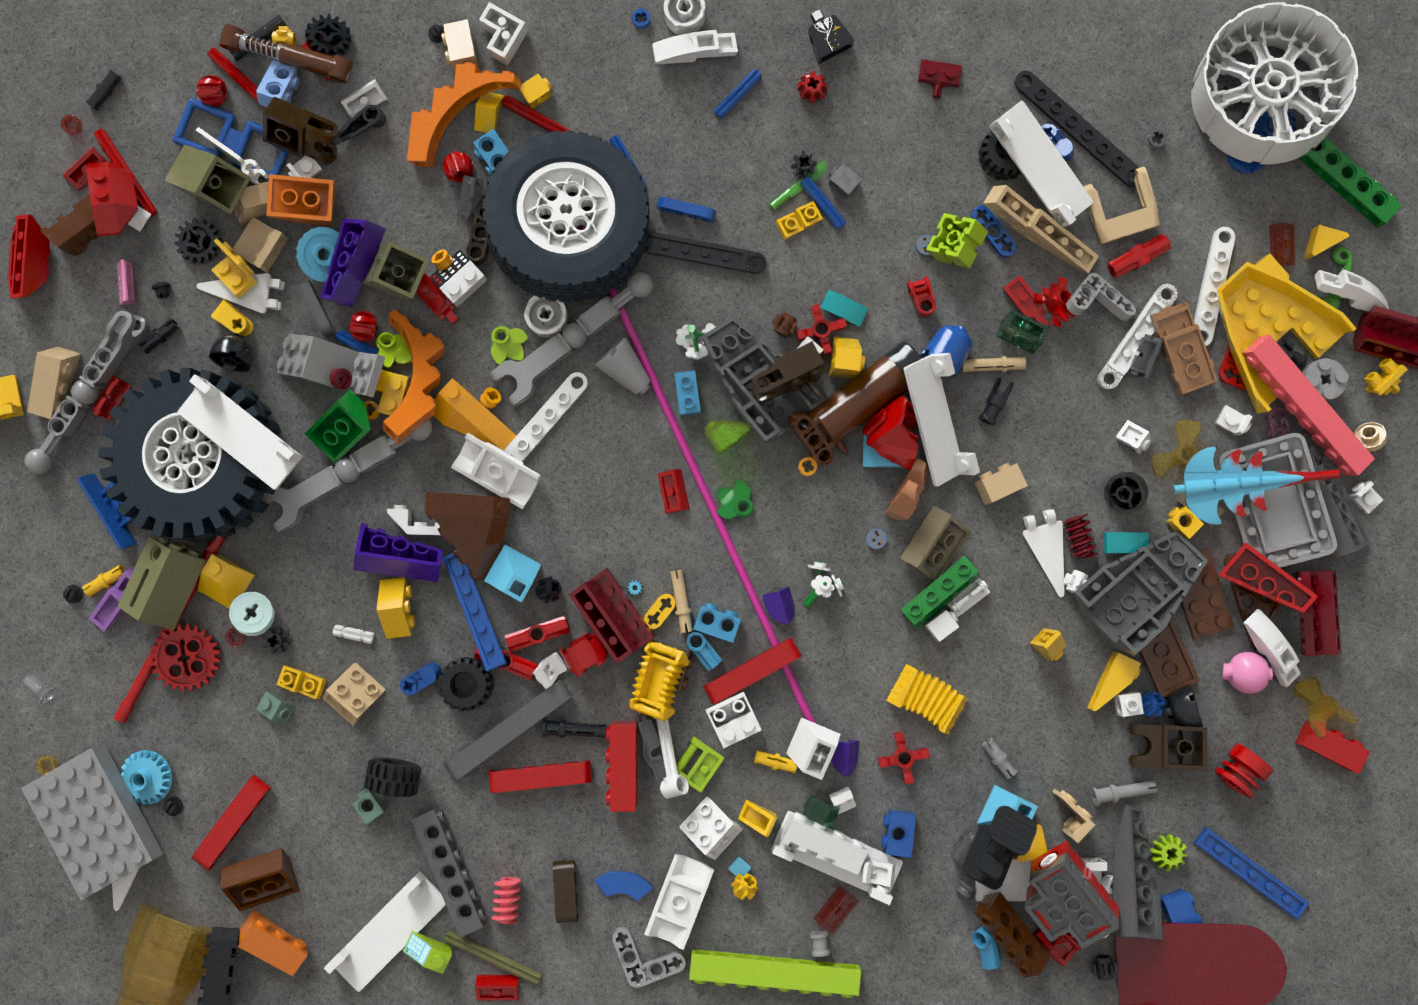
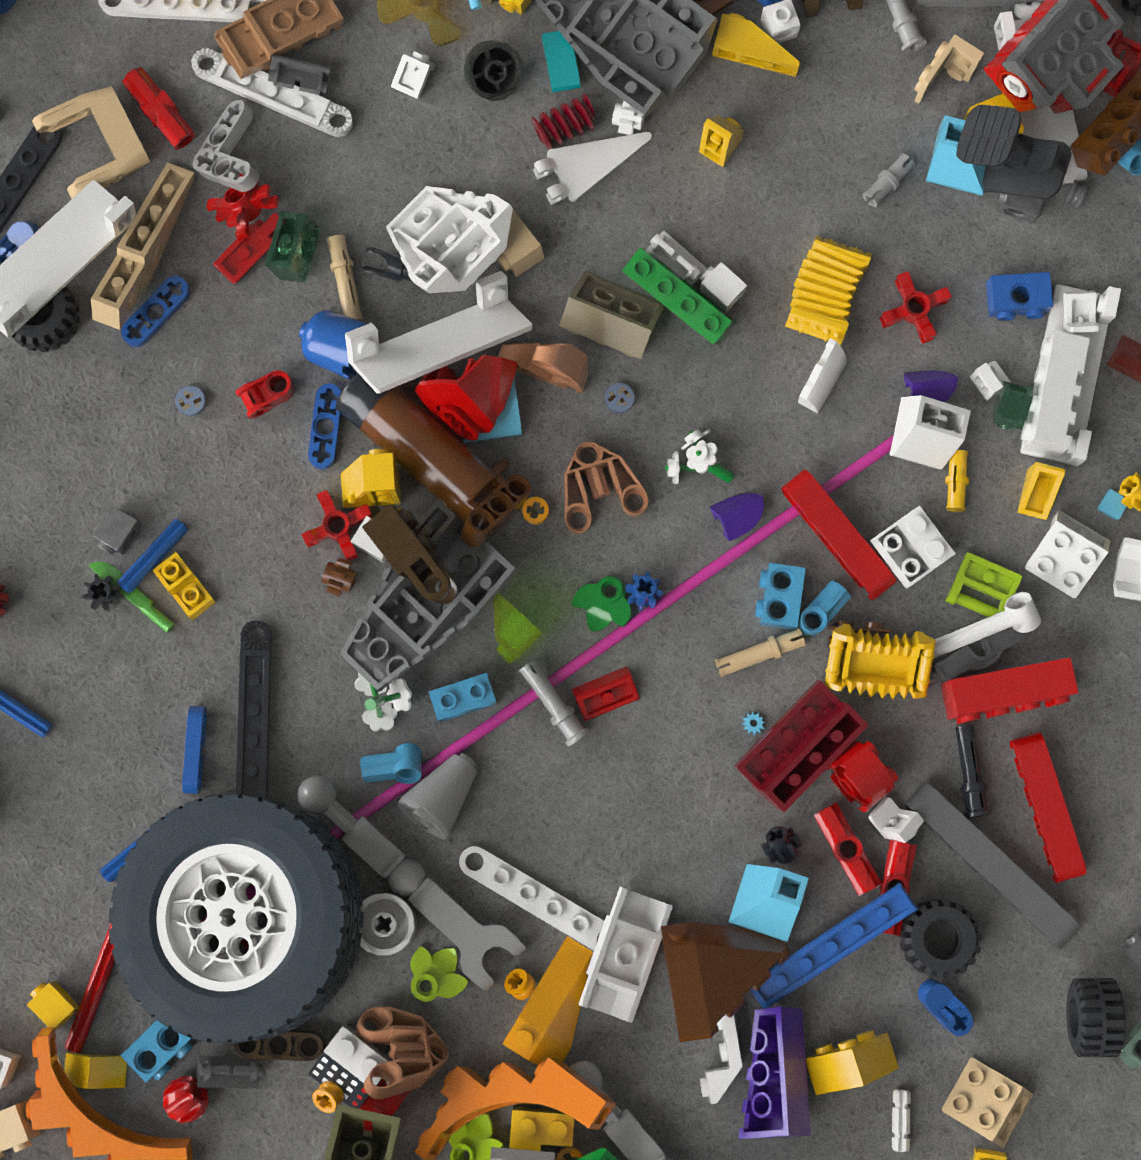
camera: 100 degrees left, 5 degrees down
yellow beam [644,594,675,629] -> none
teal slope [820,290,868,327] -> none
lime brick [926,213,988,268] -> none
none -> blue beam [308,383,341,470]
none -> nougat connector [355,1007,449,1099]
none -> dark azure piece [360,743,422,784]
none -> white wedge [386,186,513,293]
none -> light grey pin [518,659,590,747]
none -> nougat connector [564,442,648,535]
none -> blue gear [625,572,663,611]
none -> white slope [798,338,847,413]

